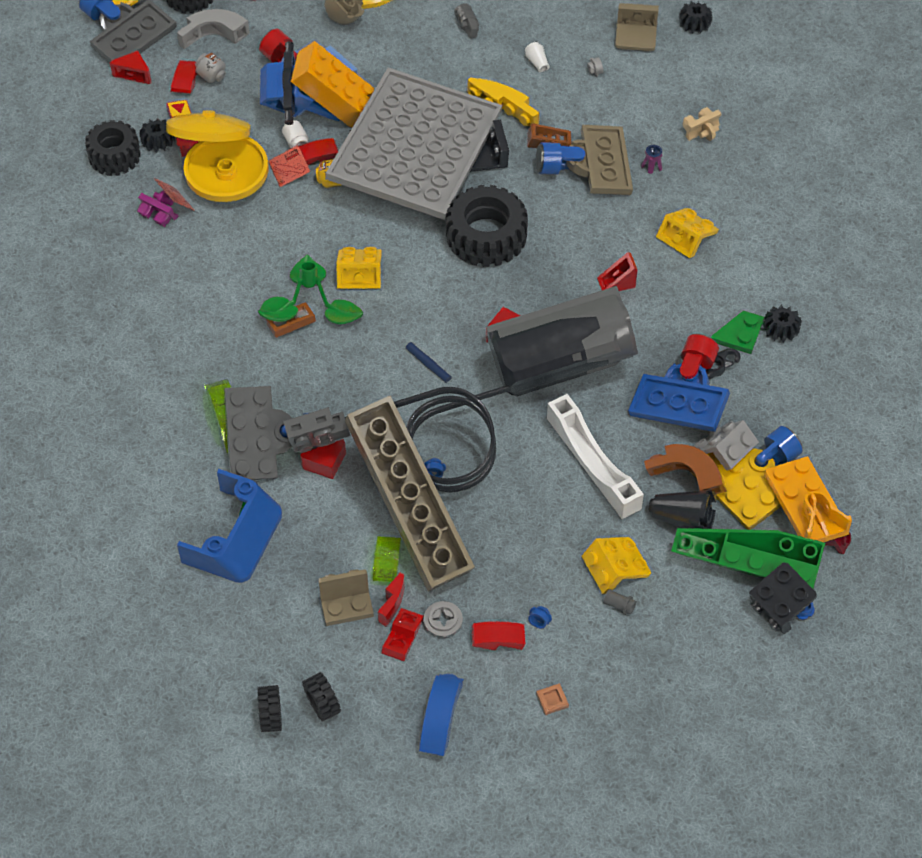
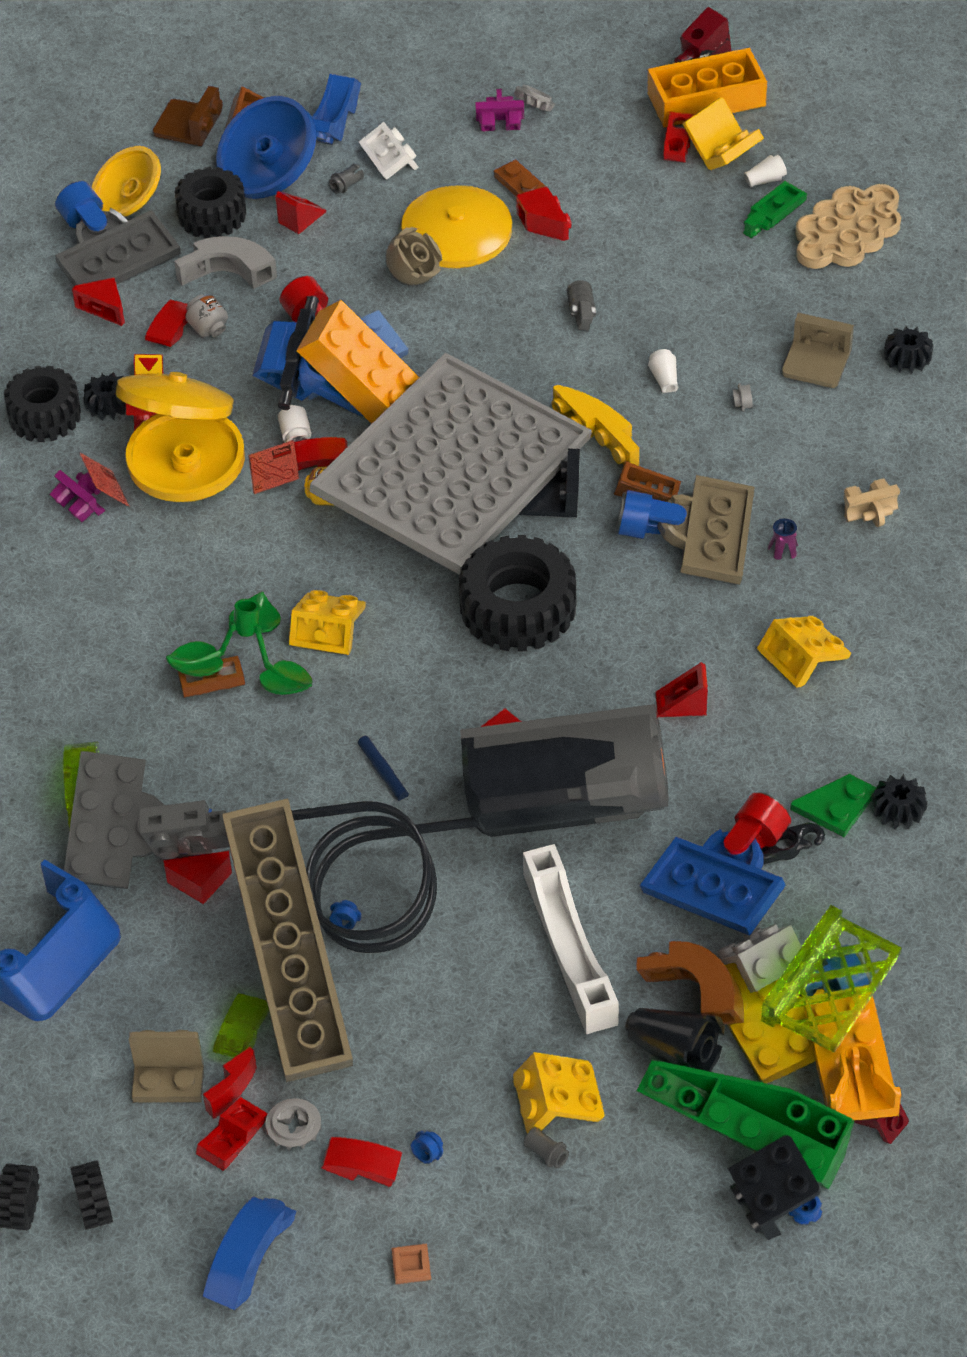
camera: 15 degrees right, 5 degrees down
none -> clear neon green fence [761,905,902,1053]

